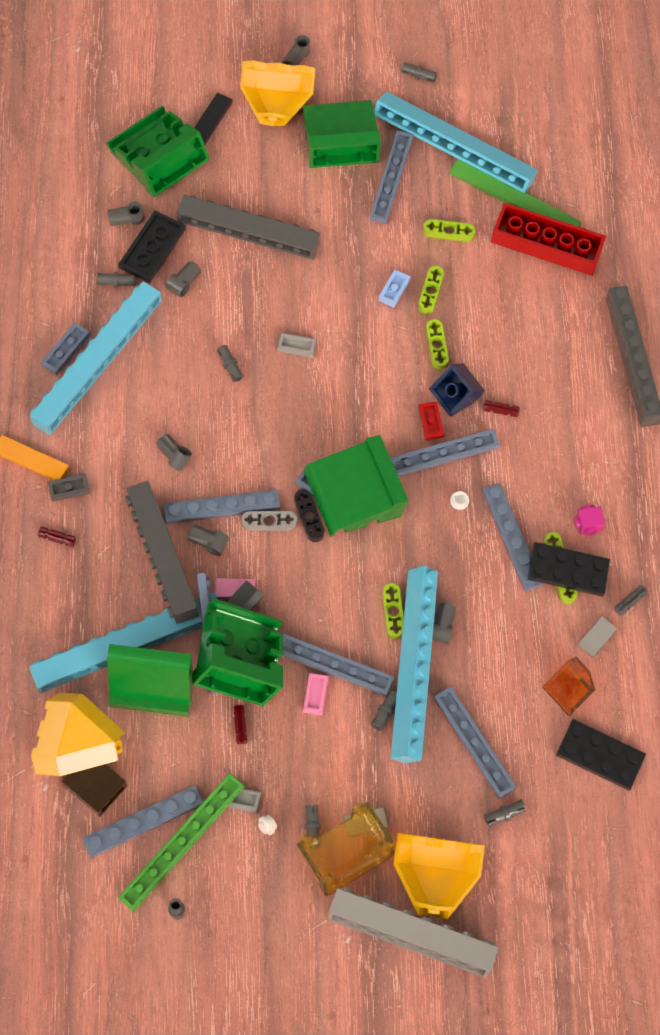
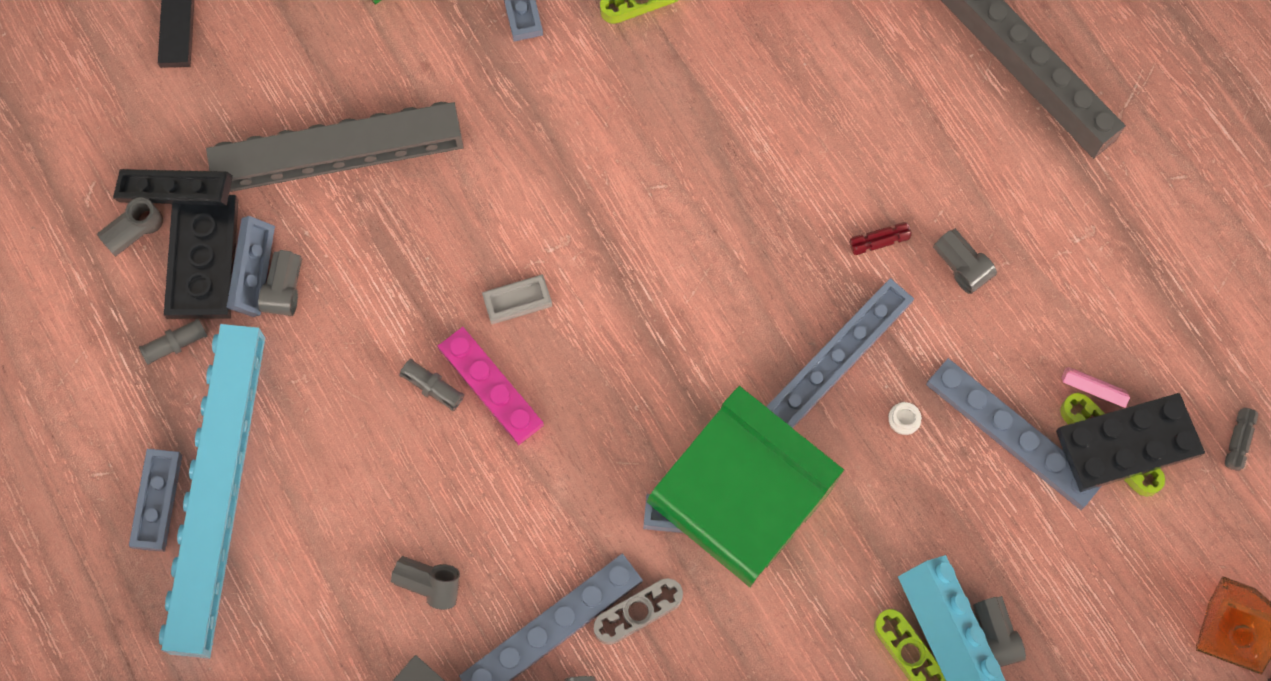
camera: 25 degrees left, 5 degrees up
green panel [106,106,210,197] -> none
black beam [294,489,324,542] -> none
light blue plate [378,270,411,308] -> none
lime beam [418,266,444,315] -> none
red plate [418,401,444,441] -> none
lime beam [426,319,449,370] -> none
dark blue slope [429,363,485,416] -> none
dark pink brick [574,505,605,535] -> none
light grey tile [577,617,617,659] -> none
none -> black tile [113,169,233,205]
none -> sand blue plate [227,216,275,317]
none -> dark pink plate [438,327,544,446]
none -> dark grey piece [933,228,997,294]
none -> bright pink tile [1061,367,1130,408]

